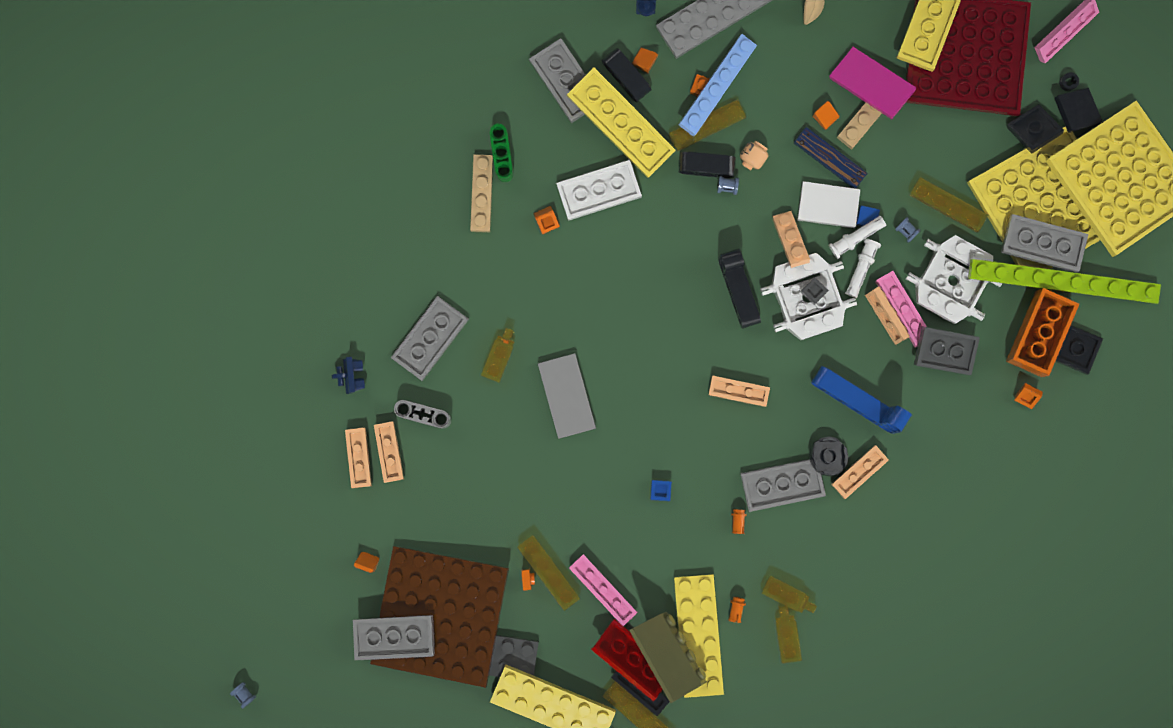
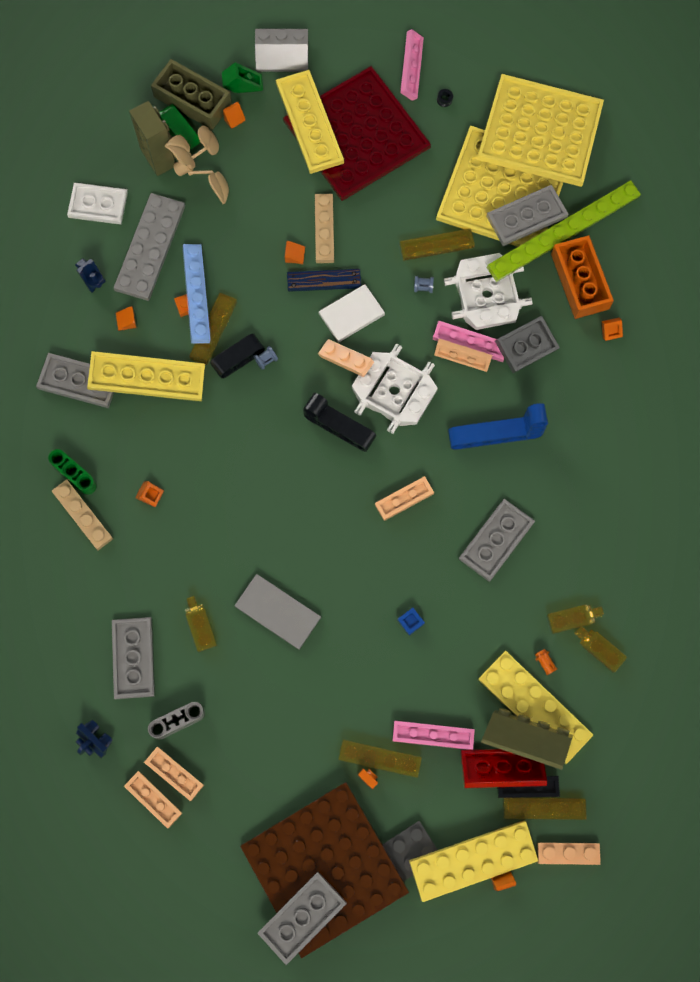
camera: 45 degrees left, 10 degrees down
orange slope [354,552,380,573] -> none
white plate [556,160,642,221] -> none
black beam [602,48,652,103] -> none
orange pin [731,509,747,534] -> none
light nougat head [740,141,769,171] -> none
dark grey tile [800,277,829,305] -> none
black tile [809,436,848,476] -> none
dark pink tile [829,47,916,119] -> none
white pin [829,215,886,259] -> none
light nougat plate [831,445,889,499] -> none
white pin [845,239,881,298] -> none
blue tile [856,205,880,226] -> none
black tile [1007,104,1064,154] -> none
black tile [1054,88,1103,133] -> none
black tile [1055,325,1103,375] -> none

